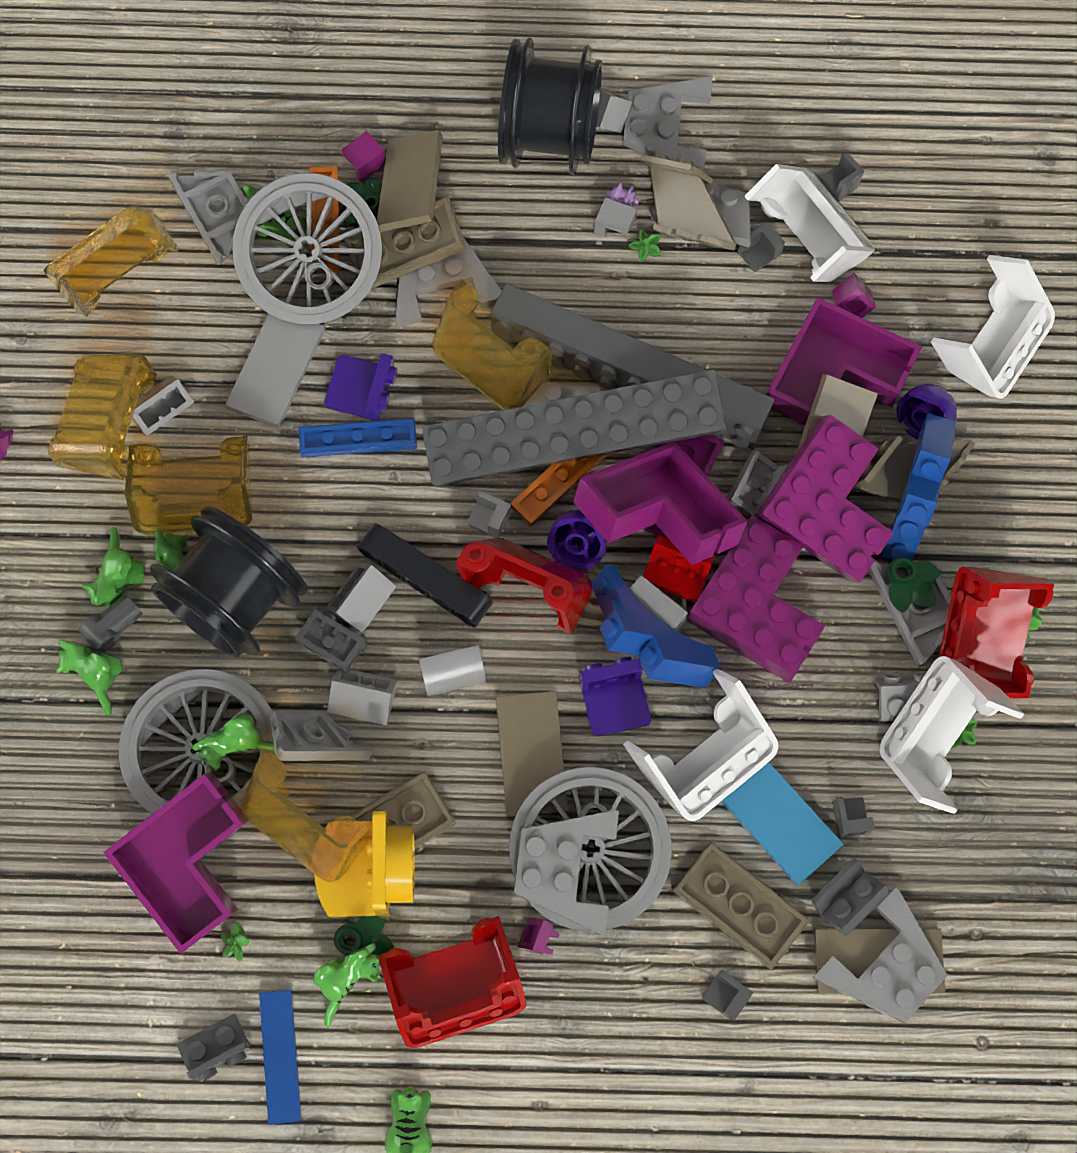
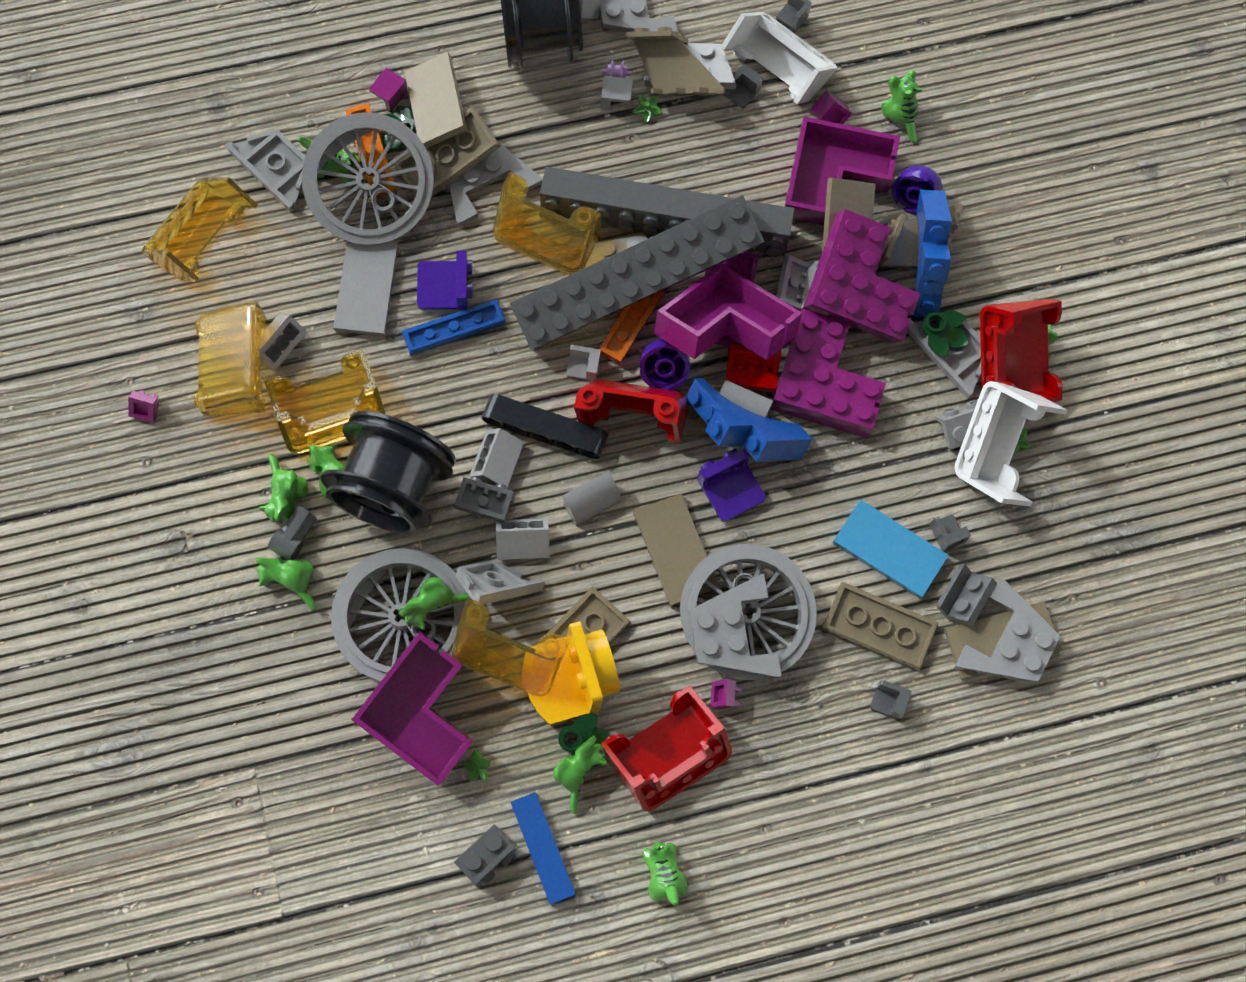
camera: 20 degrees left, 0 degrees up
white windscreen [623,669,778,821] -> none
white windscreen [931,255,1055,399] -> none
none -> bright green animal [881,70,923,144]

